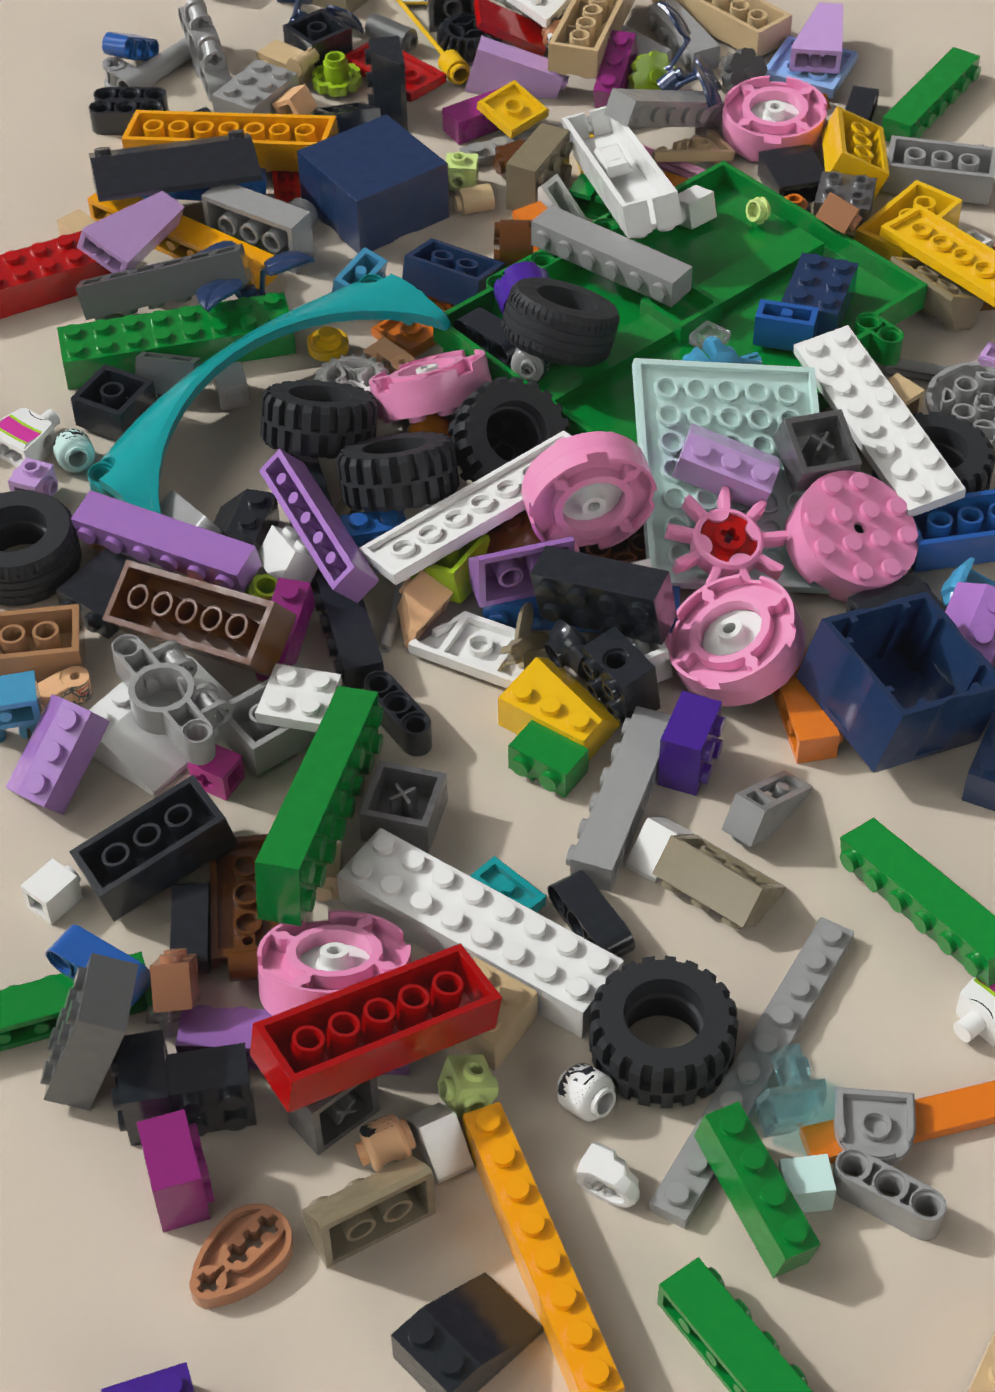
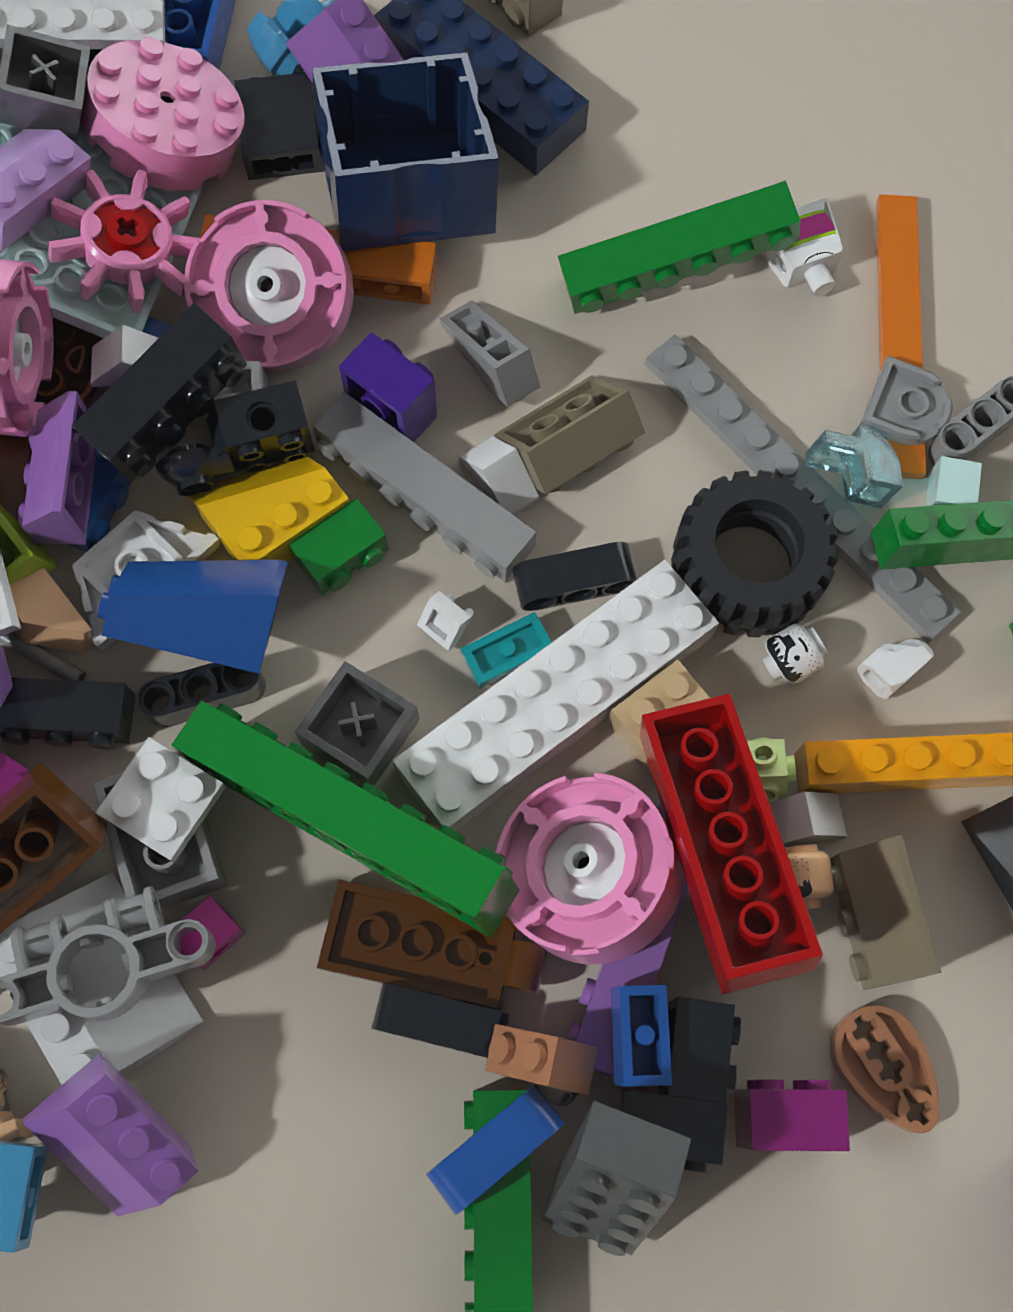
camera: 75 degrees left, 25 degrees up
white brick [20,858,83,925] -> none
black brick [69,775,238,922] -> none
dark tan piece [500,602,550,666] -> none
none -> blue slope [98,560,288,674]
none -> white tile [417,591,474,651]
none -> blue brick [610,985,672,1087]

